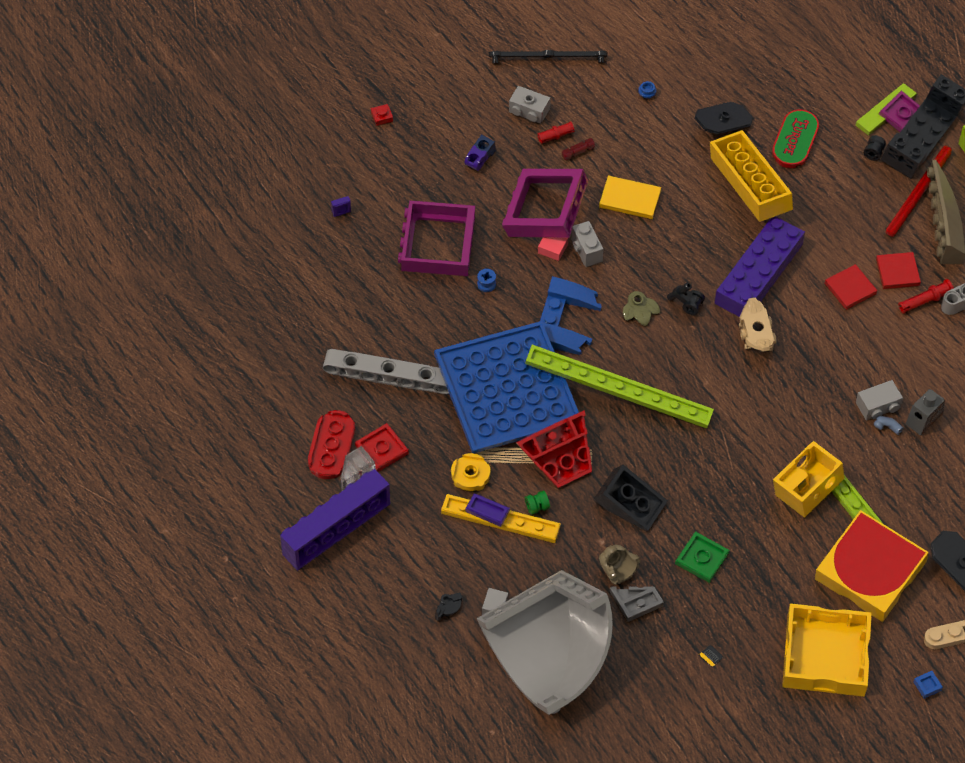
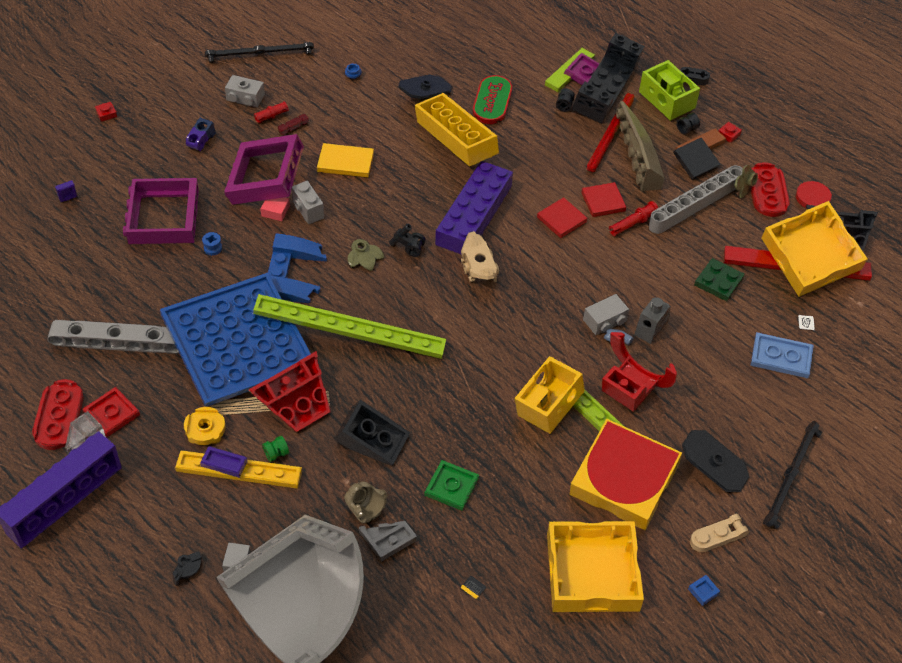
camera: 10 degrees left, 5 degrees down
none -> red piece [602,332,677,412]

